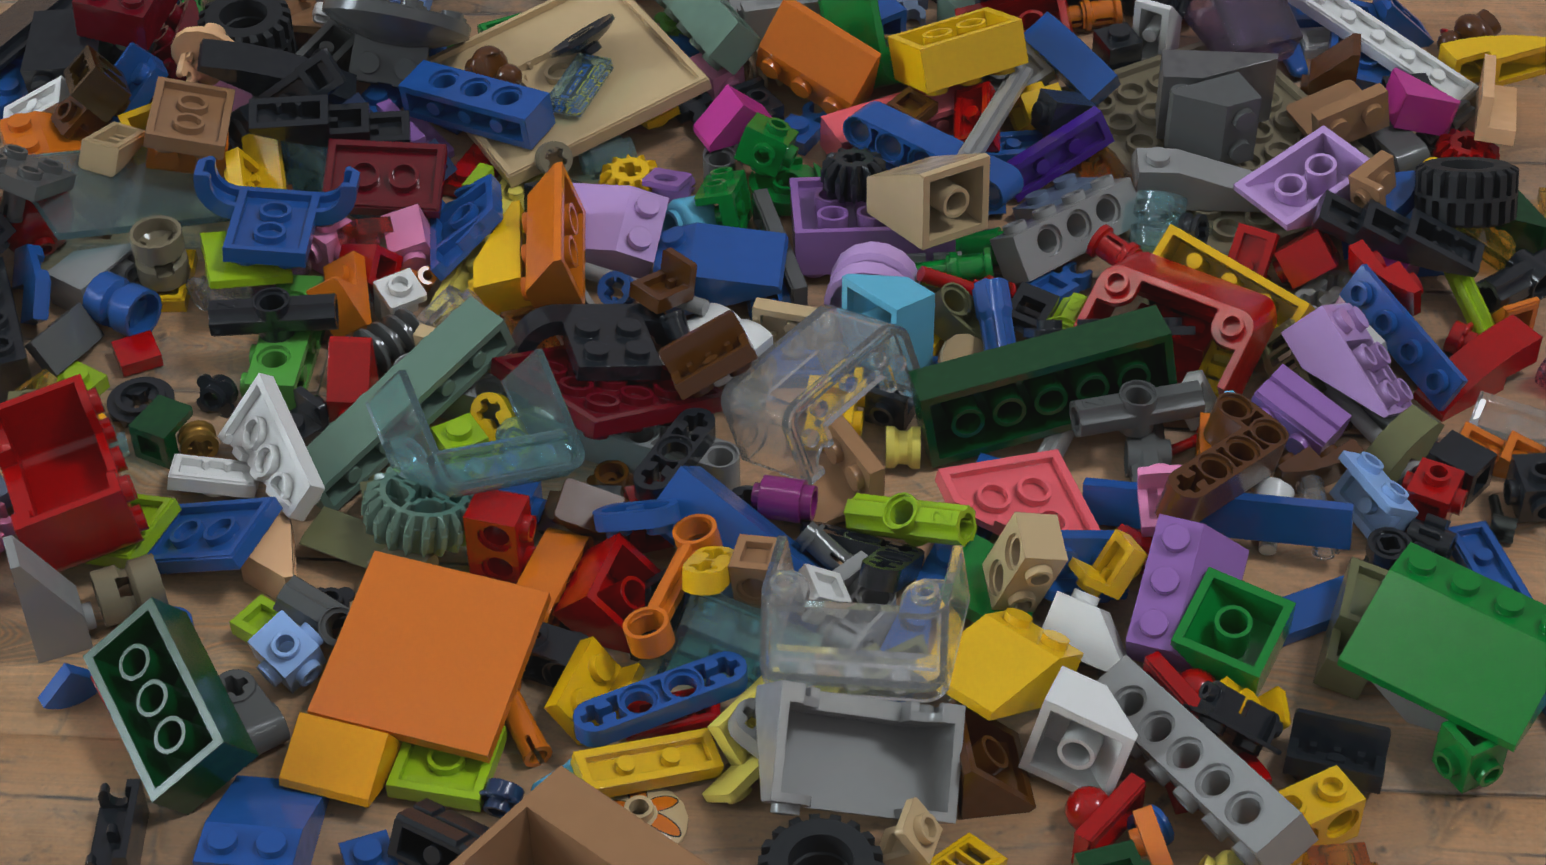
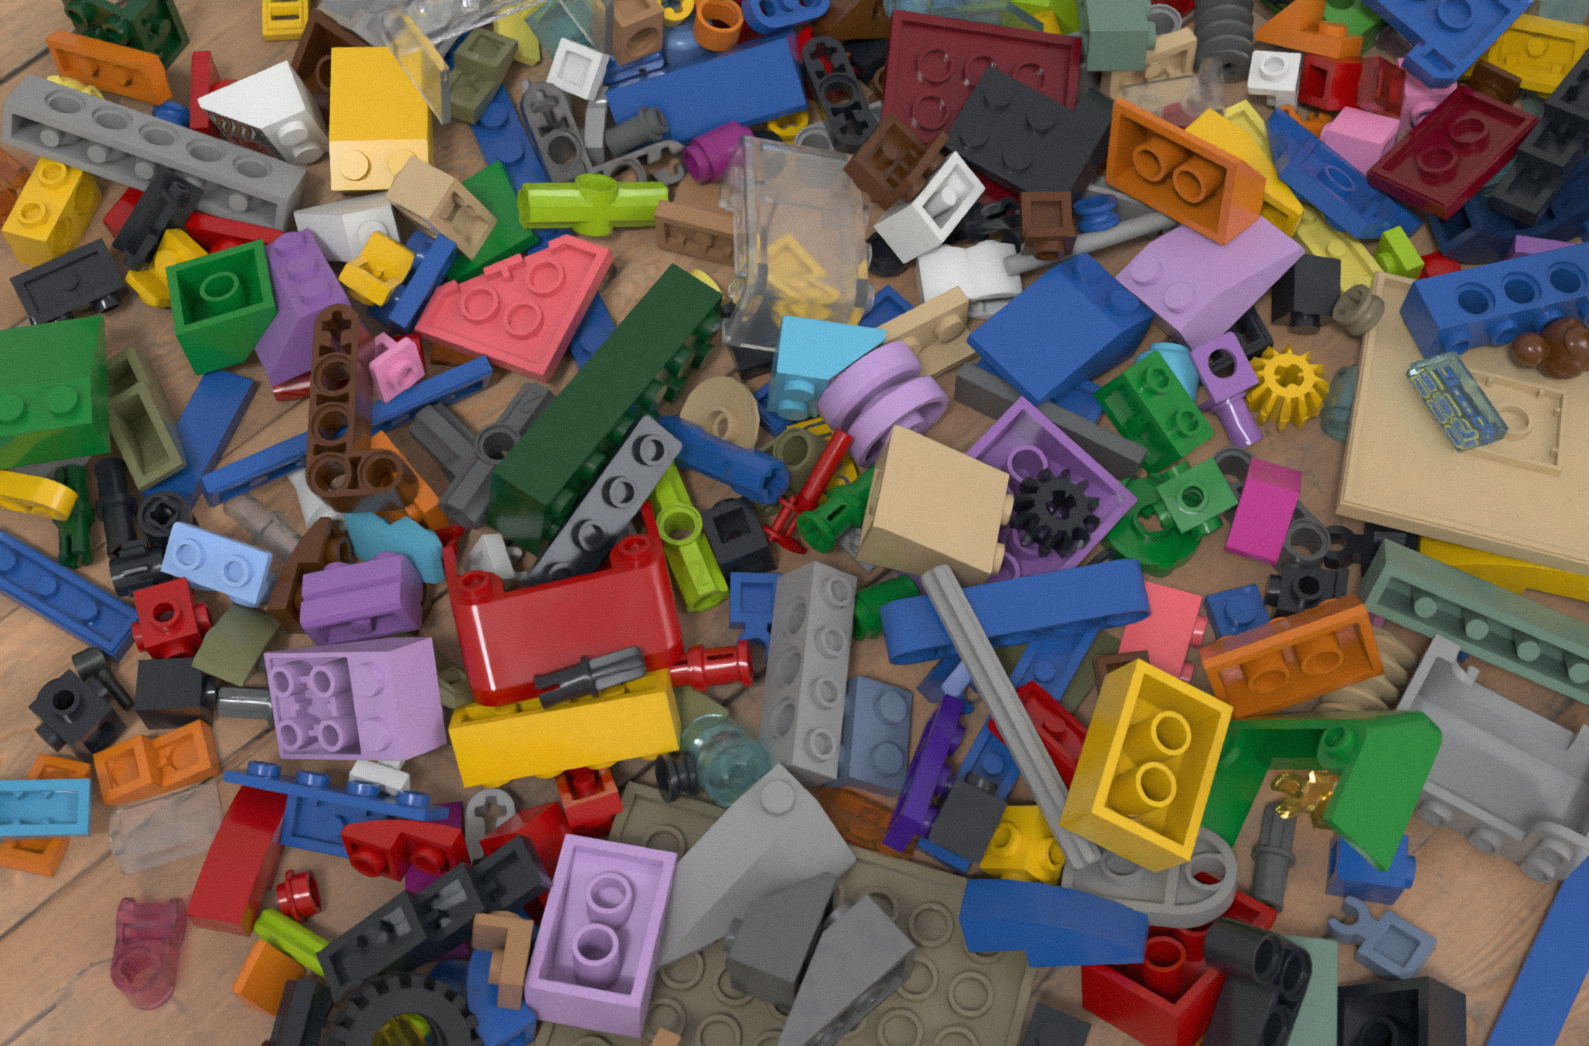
camera: 135 degrees right, 20 degrees up
black dish [549,14,615,59] -> none
none -> black axle [533,645,647,710]

